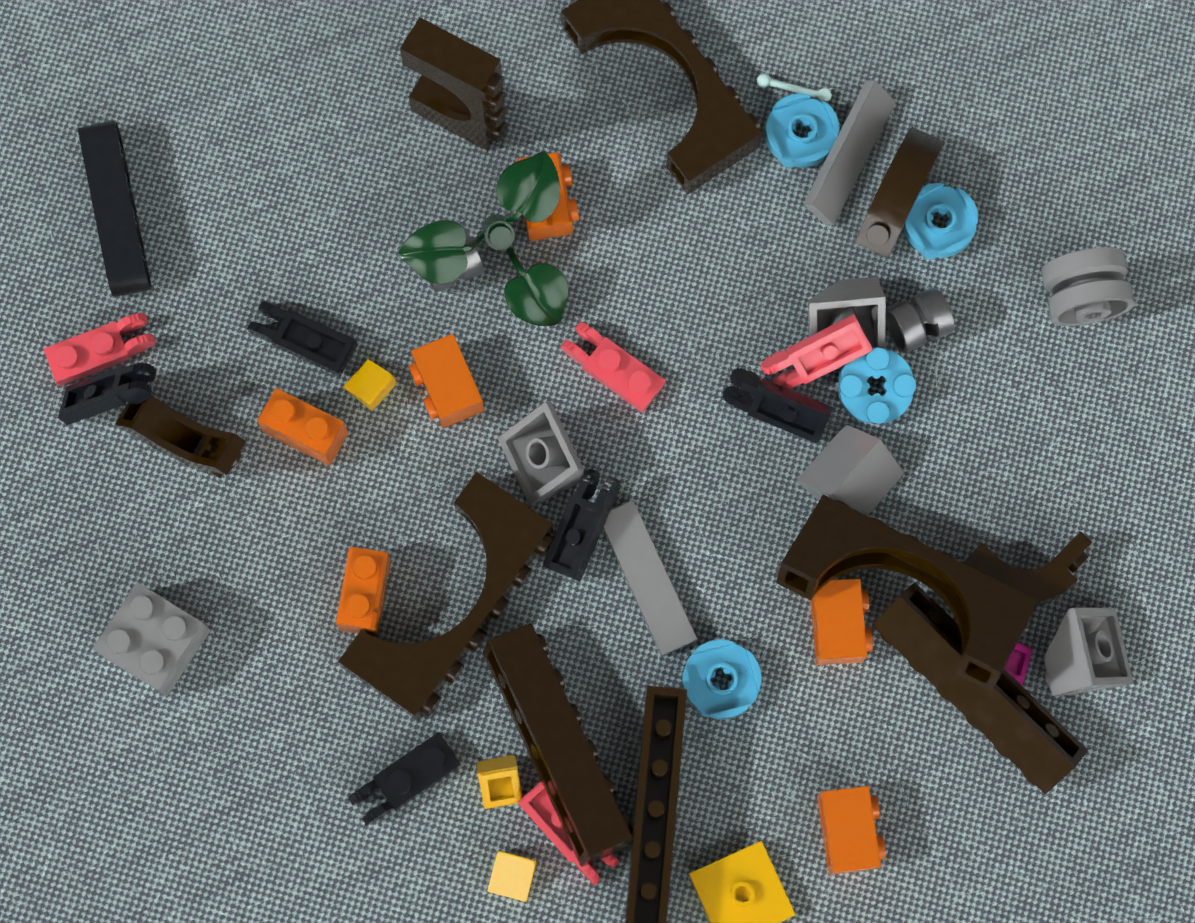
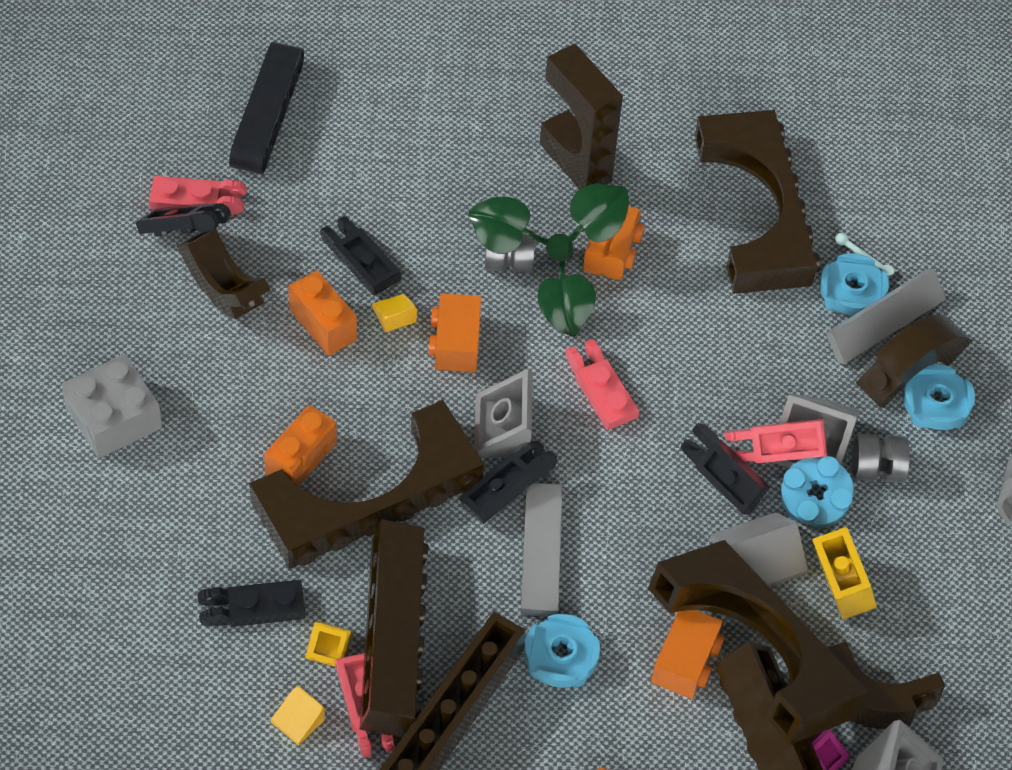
camera: 25 degrees right, 20 degrees down
none -> yellow brick [812,527,877,620]

